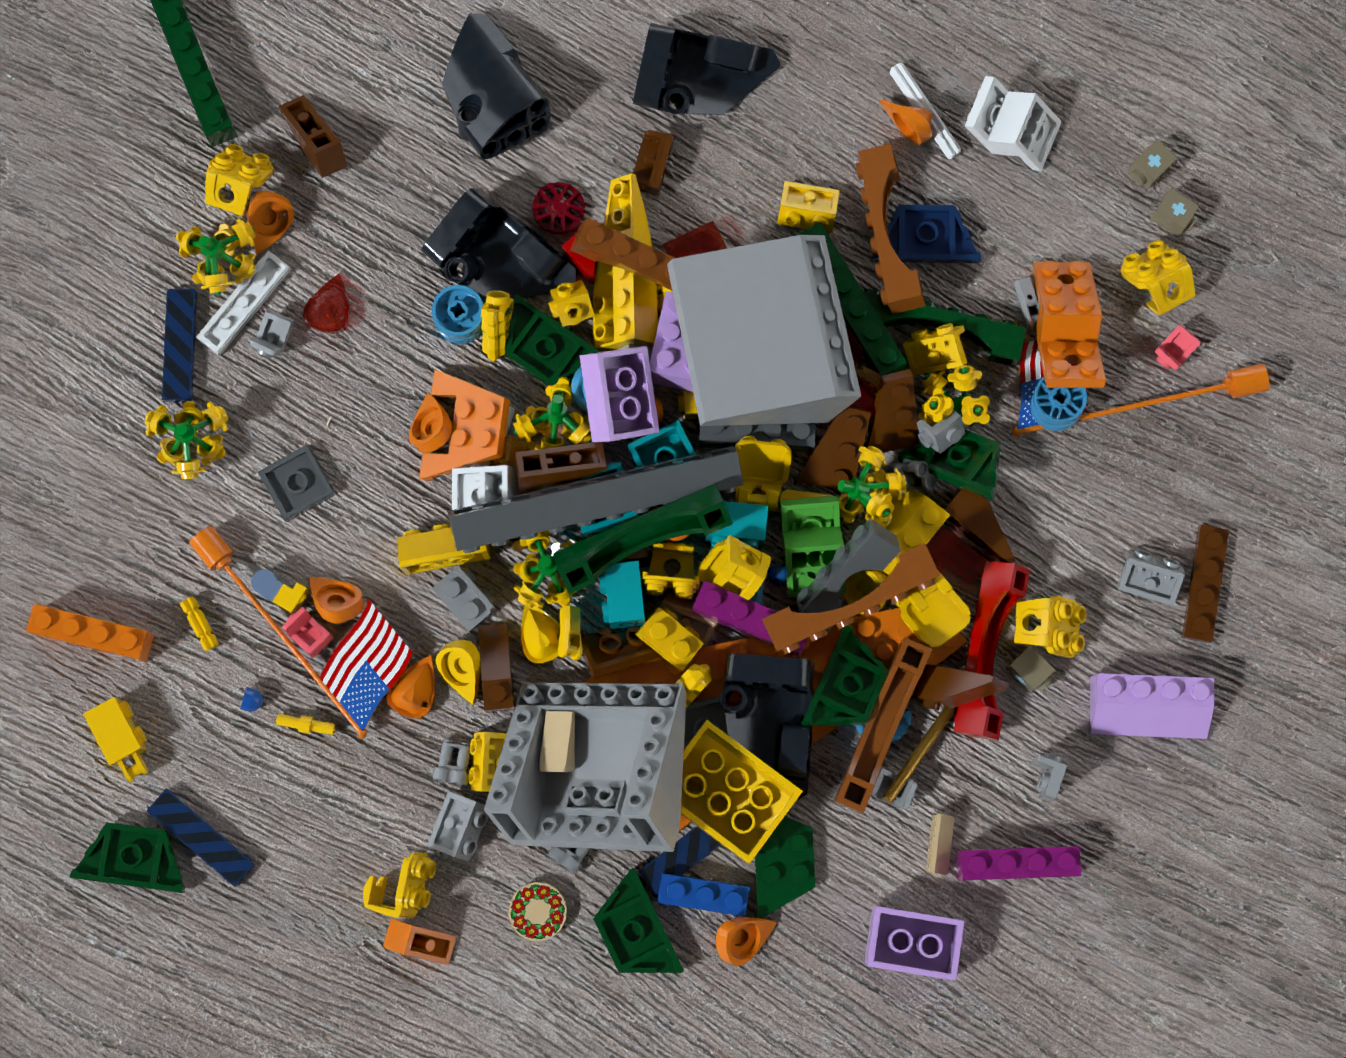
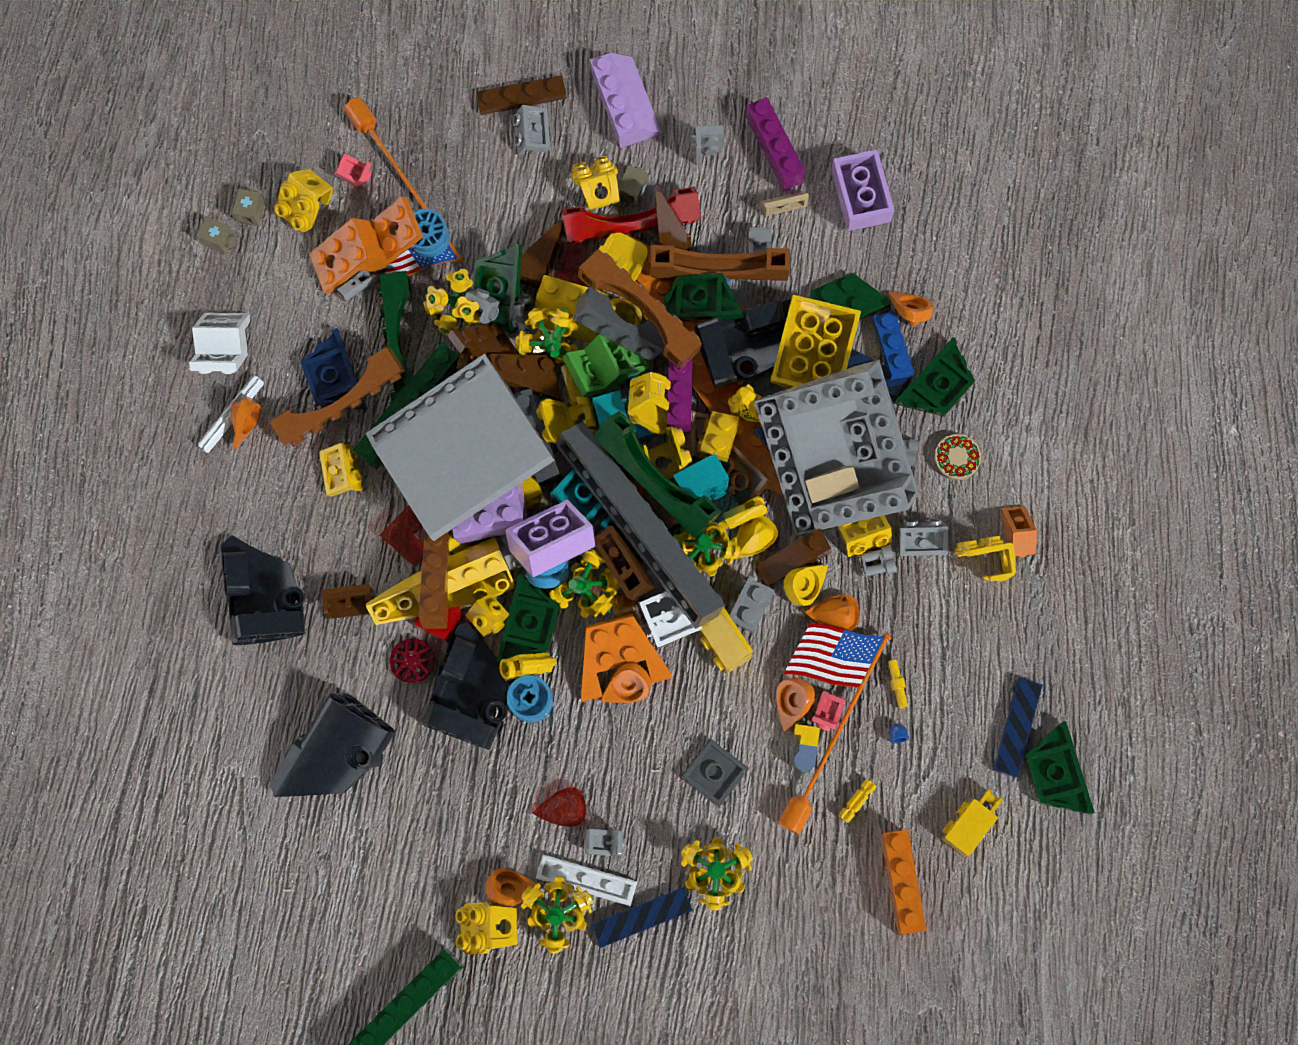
camera: 105 degrees left, 5 degrees down
reddish brown slope [278,95,347,178] -> none
pearl gold bar [882,707,955,804] -> none
yellow bracket [903,323,967,375] -> none

